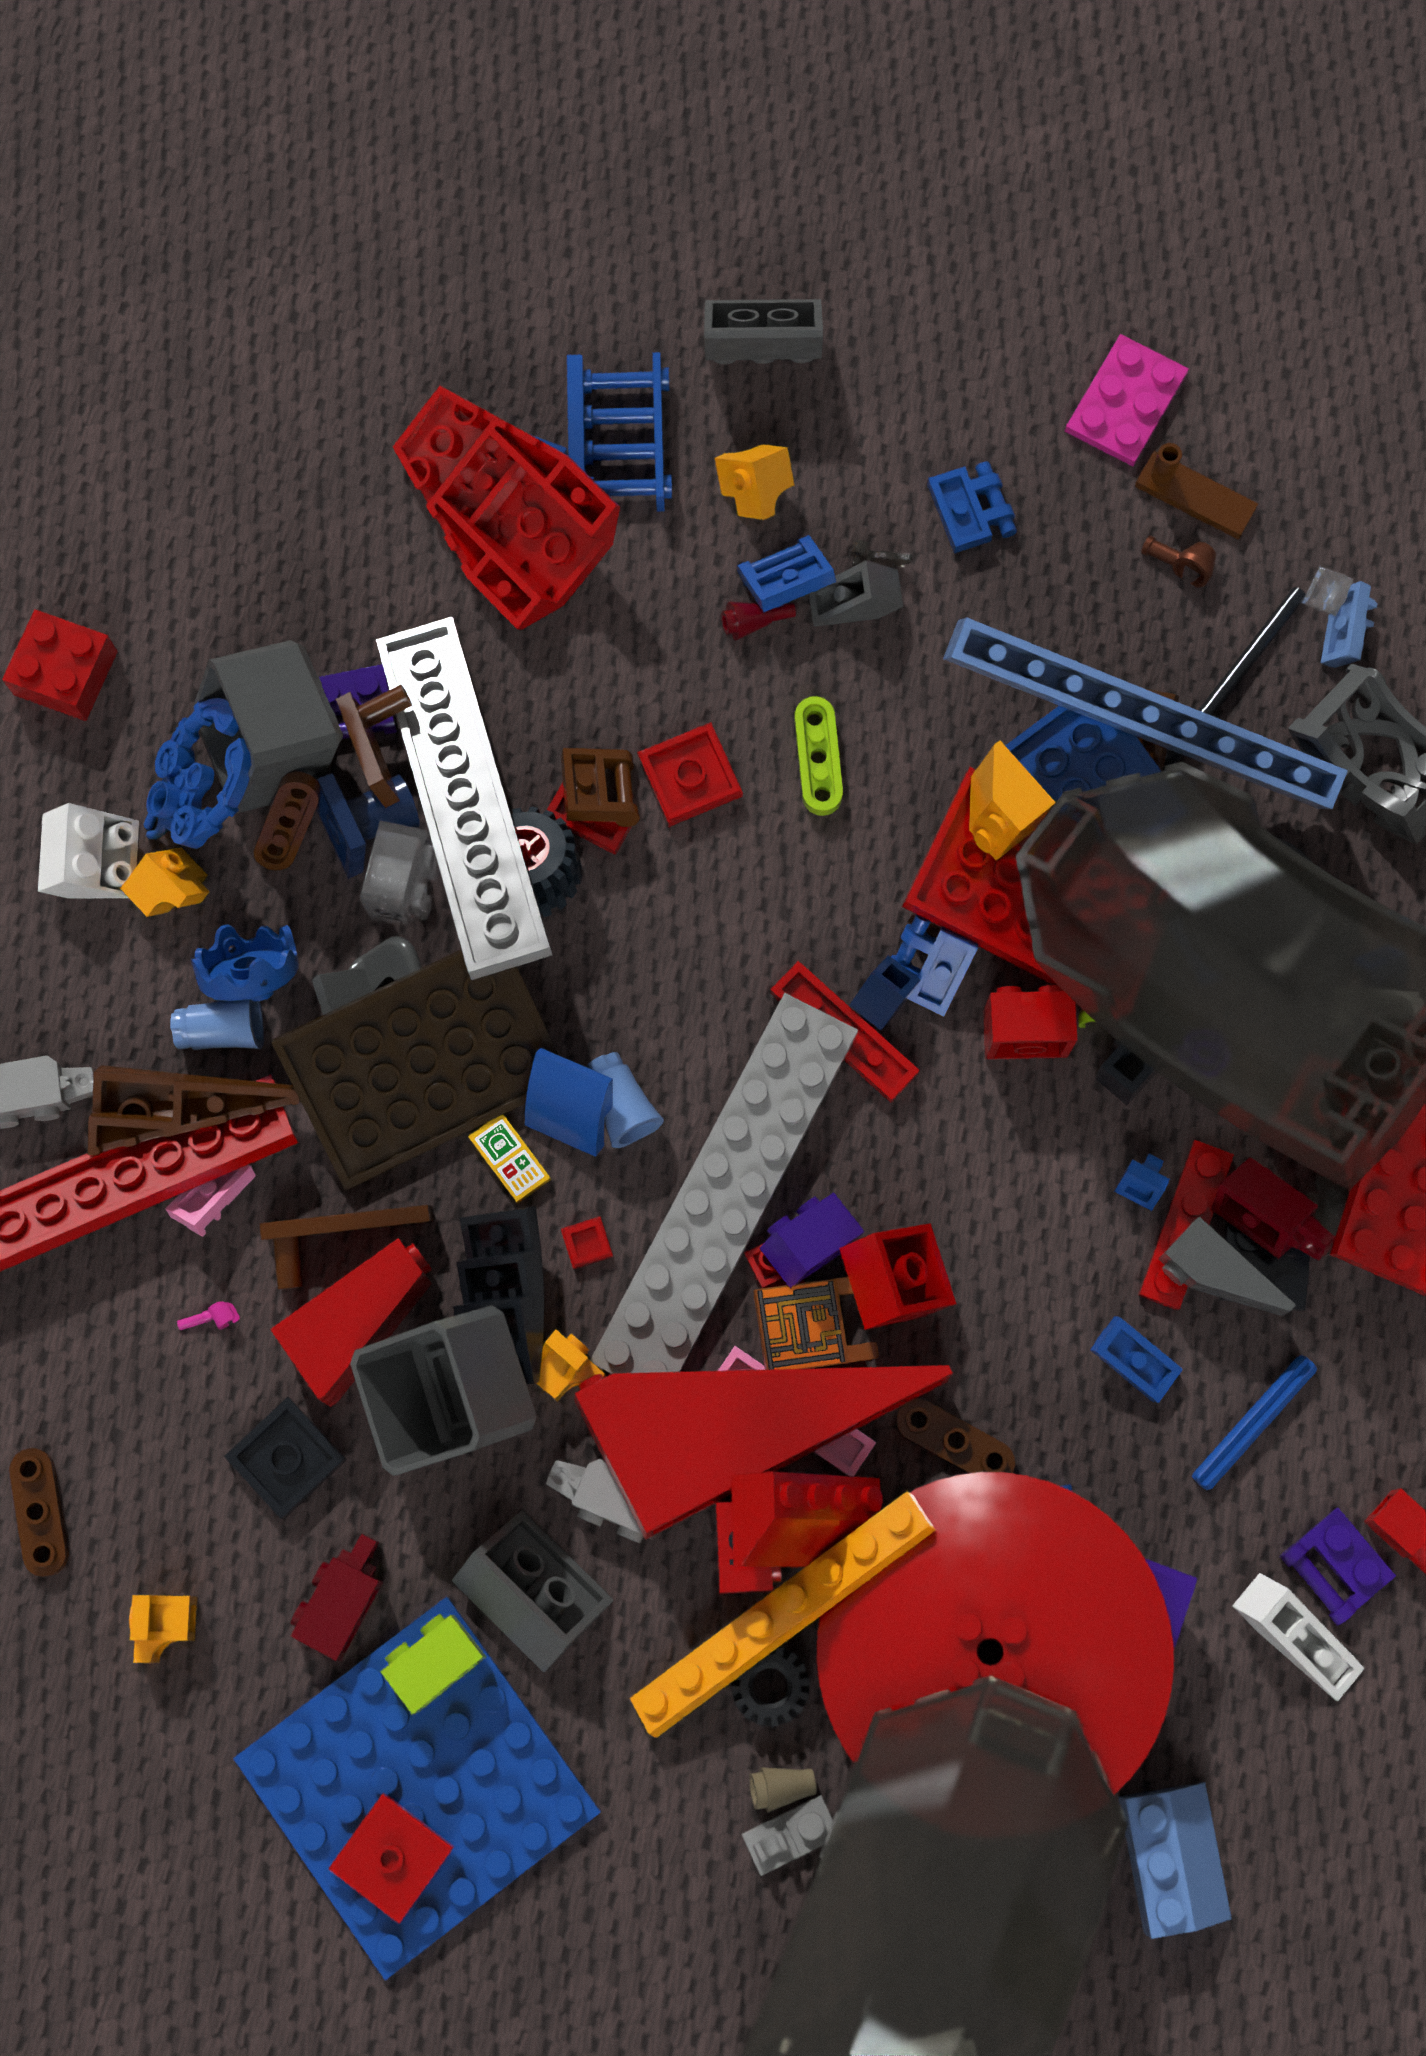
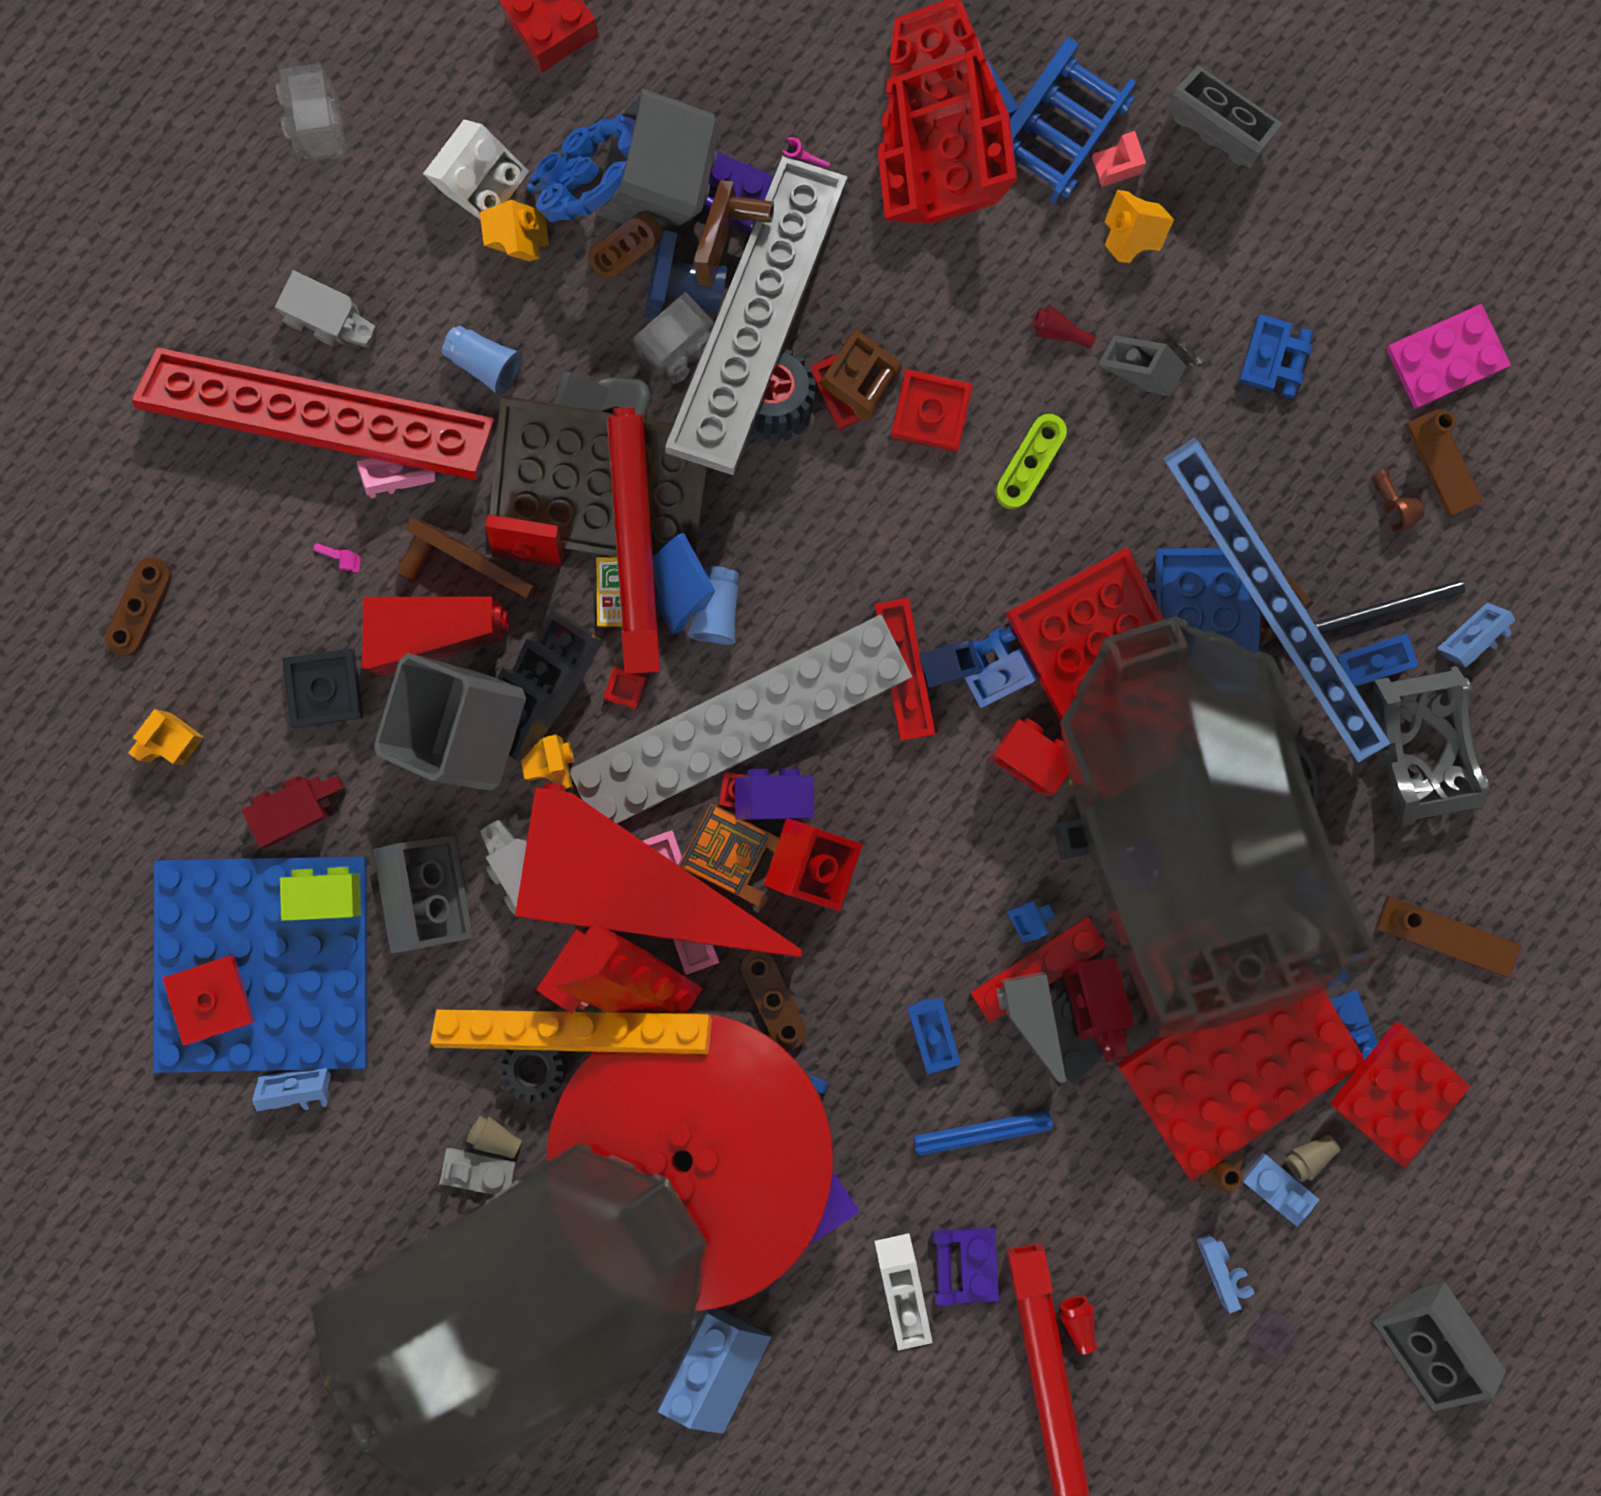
camera: 30 degrees right, 10 degrees up
reddish brown wedge [88,1065,300,1155] -> none
blue plate [191,924,299,1001] -> none
blue plate [736,535,836,612] -> none
light orange slope [969,740,1056,861] -> none
clear plate [1302,567,1354,616] -> none
none -> medium blue plate [252,1068,331,1111]
none -> red plate [485,515,563,568]
none -> red brick [607,407,660,674]
none -> dark pink hand [782,137,830,170]
none -> coral panel [1092,131,1146,187]
none -> blue plate [1338,633,1418,687]

